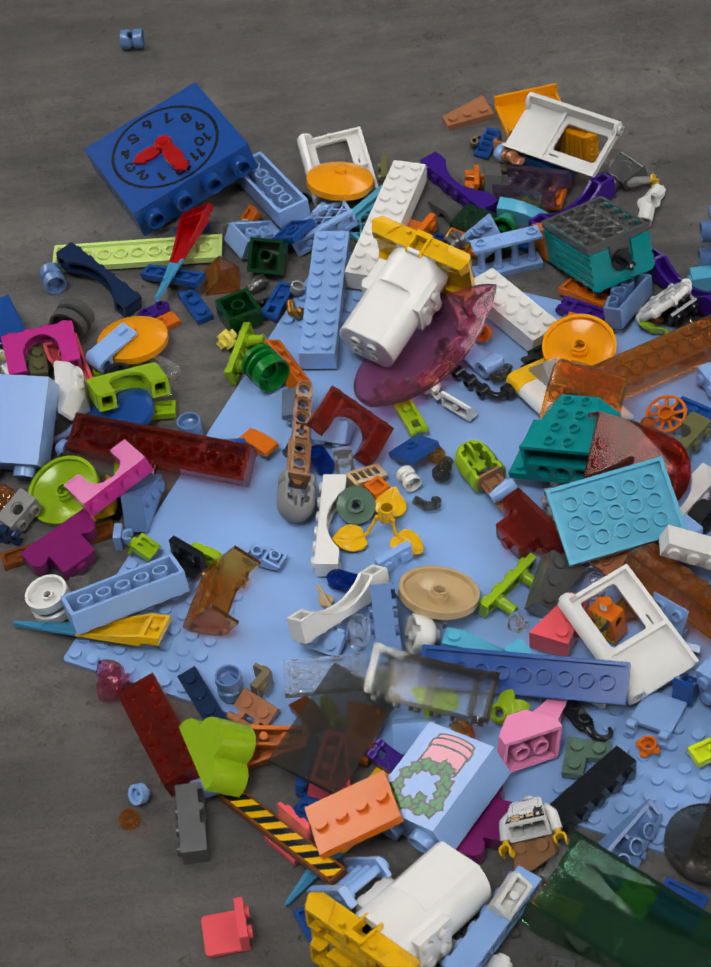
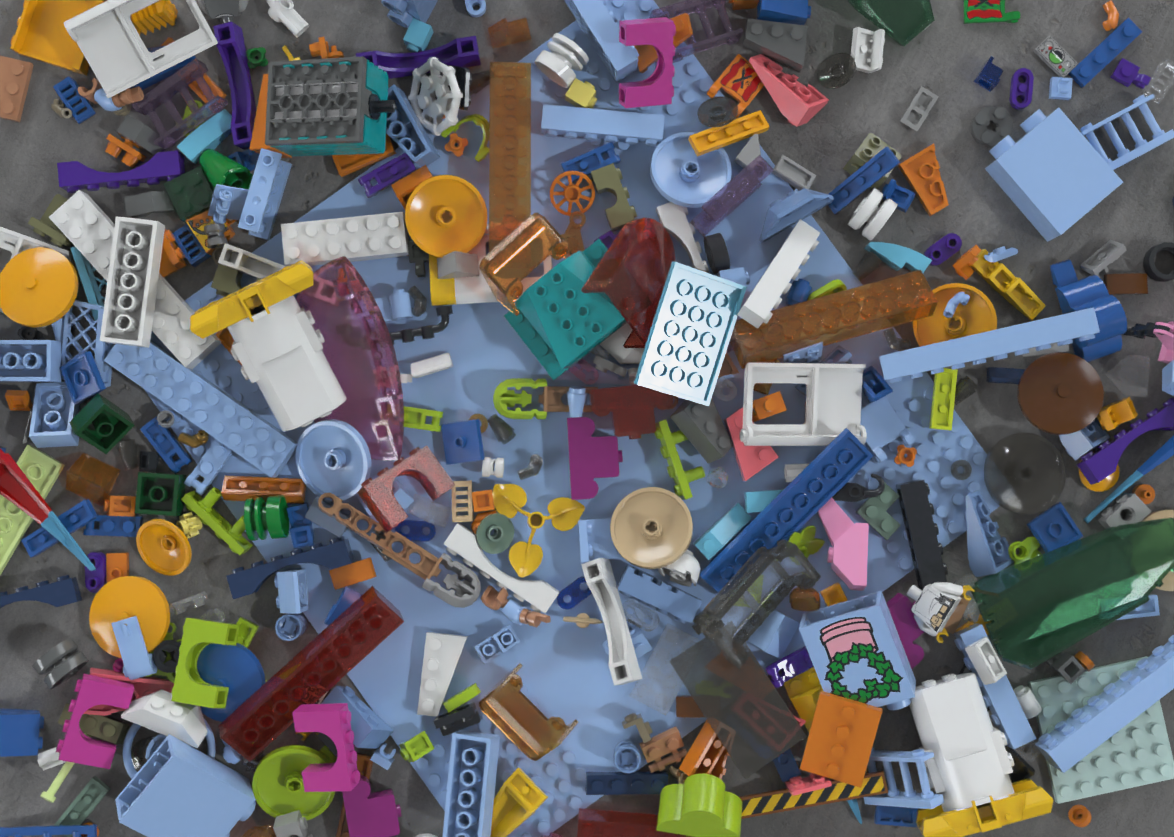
camera: 60 degrees left, 40 degrees up
none -> white brick [100,216,165,348]
none -> orange bracket [103,495,136,517]
none -> light orange dish [136,519,192,576]
none -> light blue plate [184,439,233,495]
none -> dark blue arch [226,537,355,599]
none -> light blue slope [274,568,309,614]
none -> blue slope [287,503,314,549]
none -> light blue dish [296,419,371,501]
none -> white wing [417,632,468,717]
none -> orange plate [444,133,468,157]
none -> nougat piece [481,585,551,628]
none -> magenta brick [567,417,623,500]
none -> clear pink beam [568,358,599,385]
none -> clear smoke plate [951,460,972,480]

